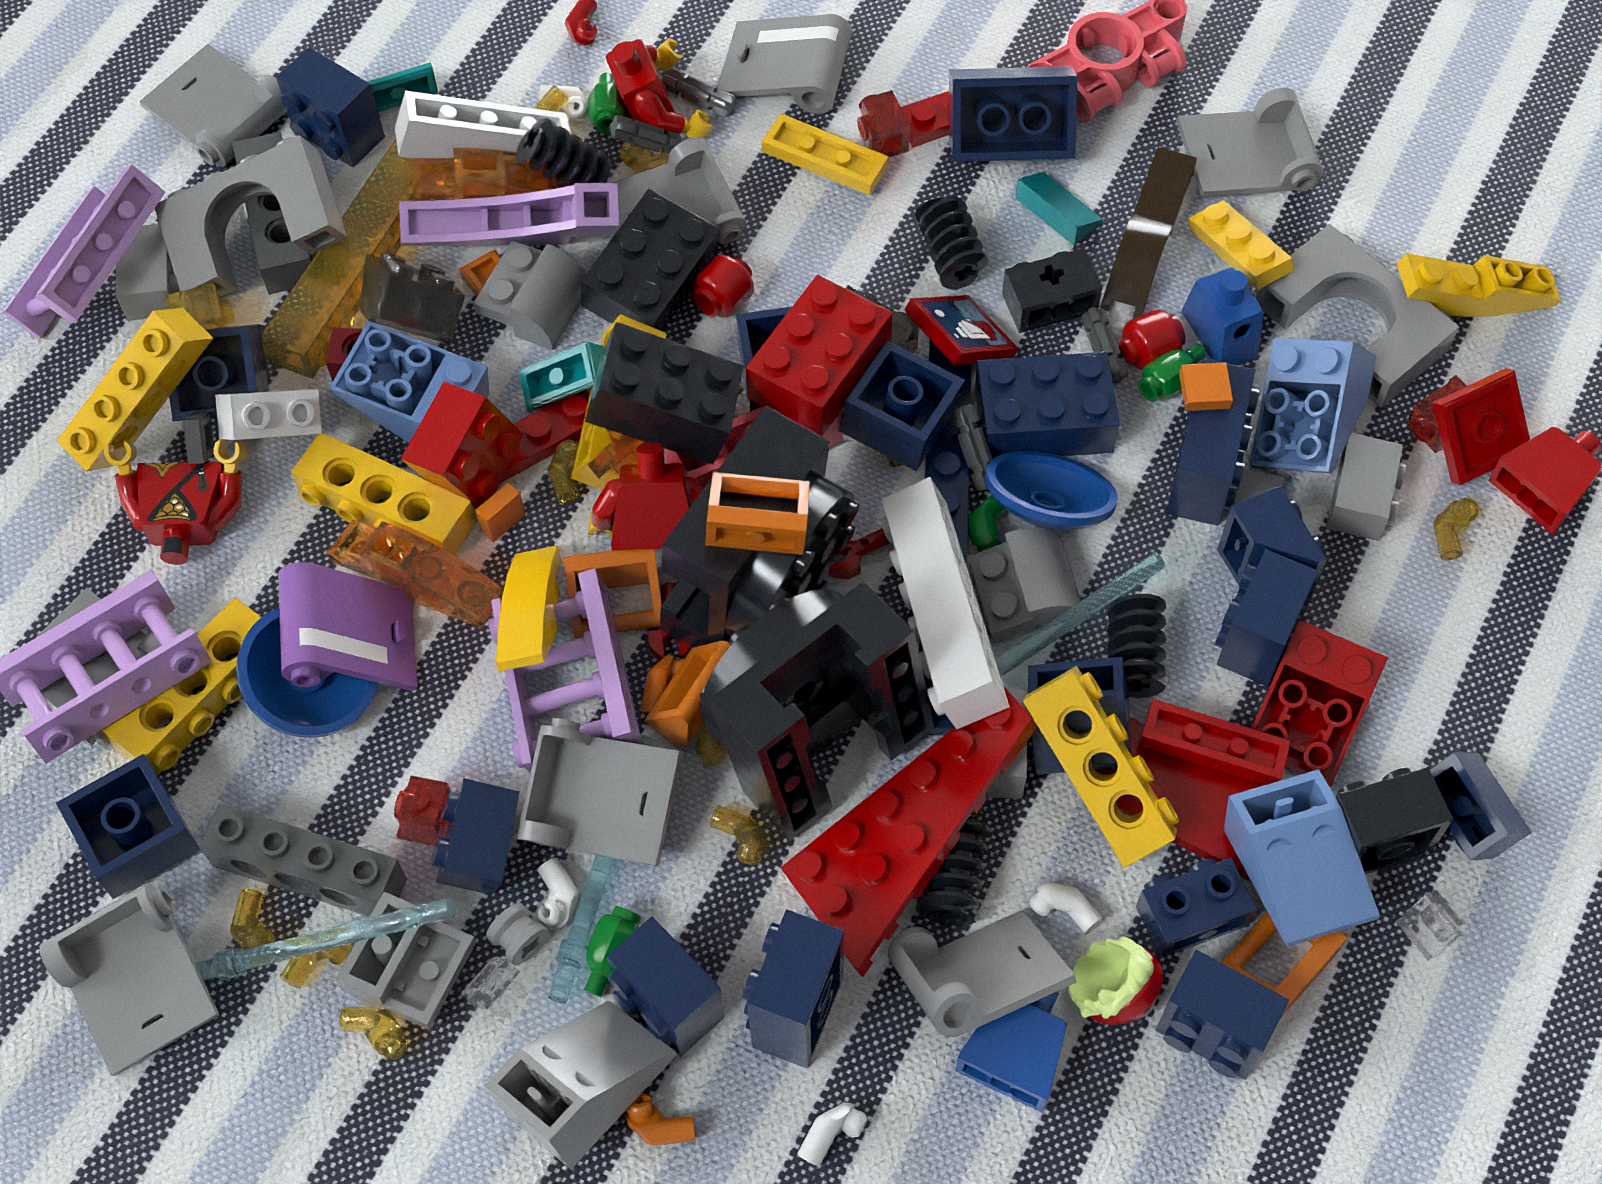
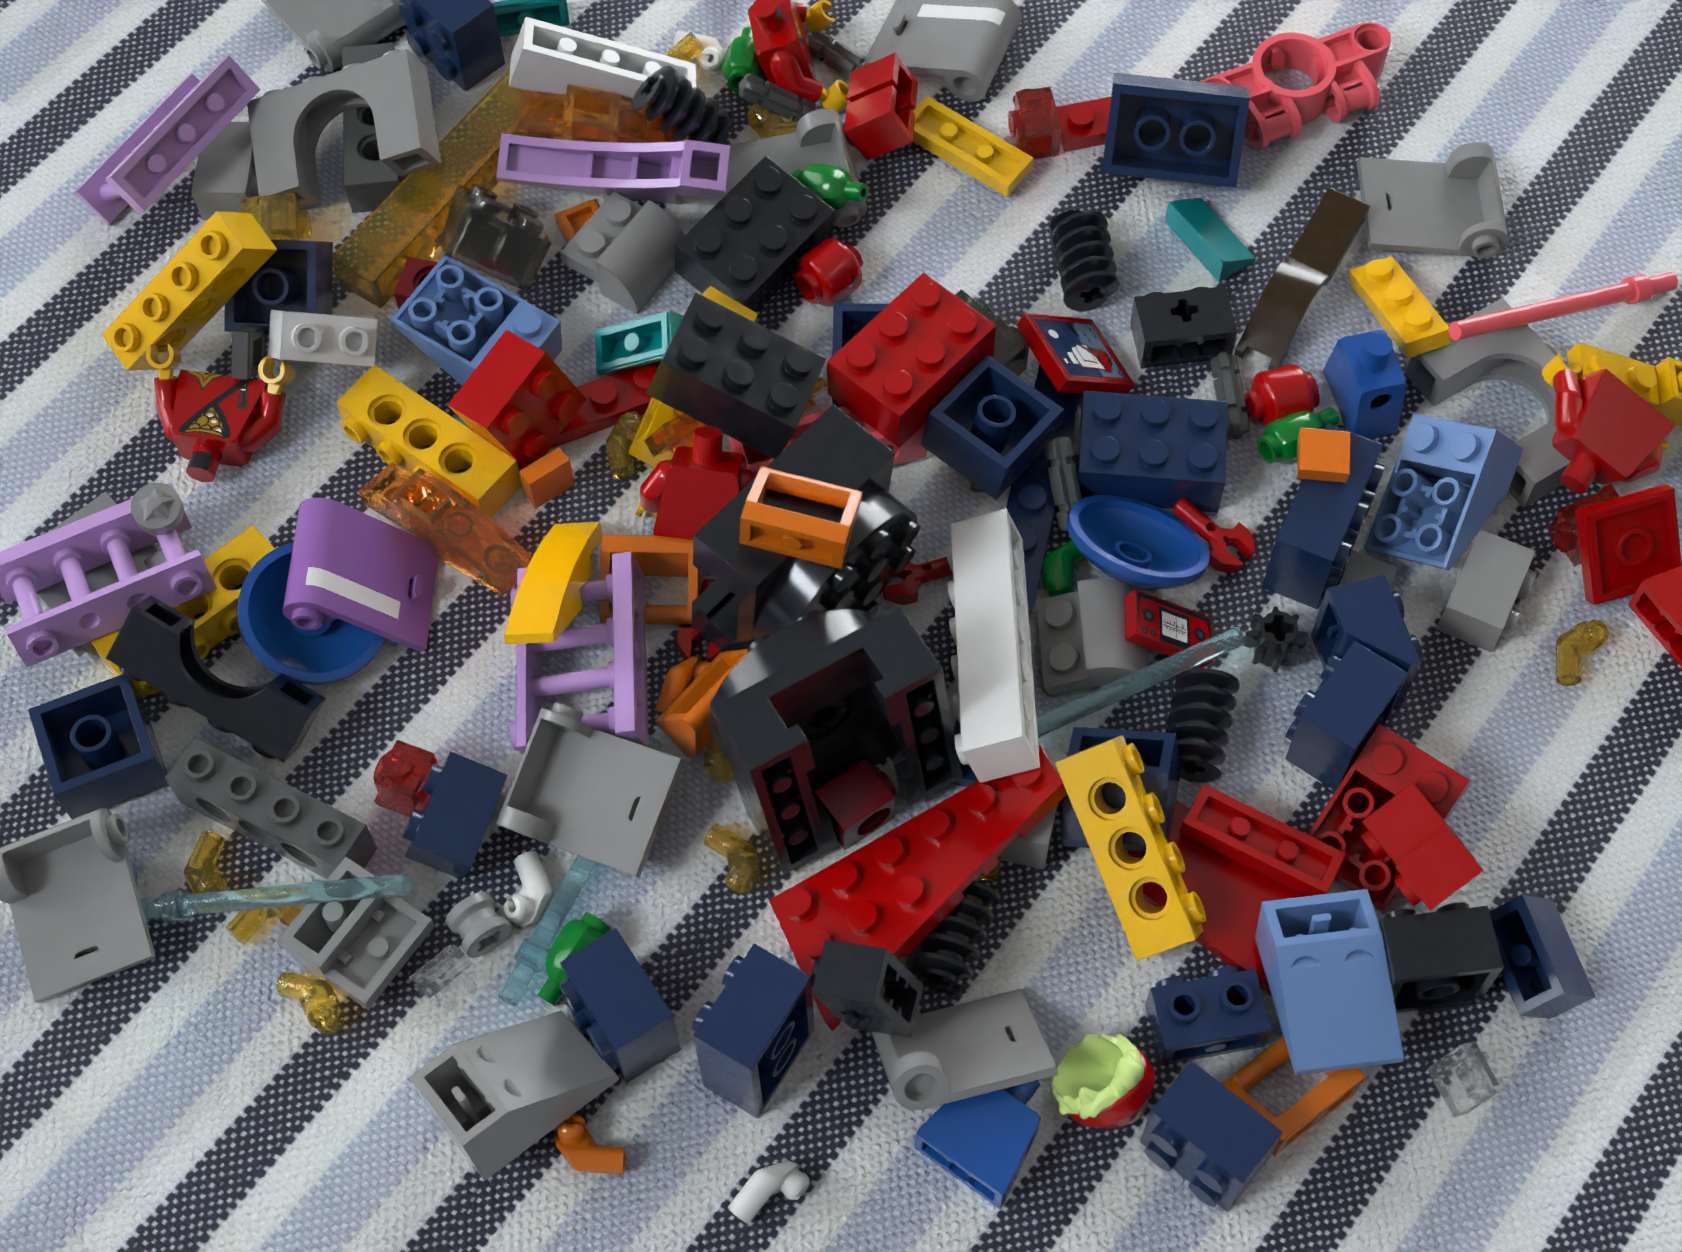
camera: 10 degrees right, 0 degrees up
white arm [1030,882,1104,934] -> none
none -> black arch [105,595,326,763]
none -> light grey tile [131,483,184,535]
none -> green plant [792,163,869,209]
none -> black brick [811,940,924,1038]
none -> dark red brick [815,759,897,851]
none -> red piece [843,52,918,161]
none -> tile [1124,589,1213,668]
none -> red bar [1172,498,1255,573]
none -> black gear [1243,607,1309,672]
none -> red brick [1361,782,1483,910]
none -> coral bar [1449,272,1678,341]
none -> red torso [1542,353,1675,494]

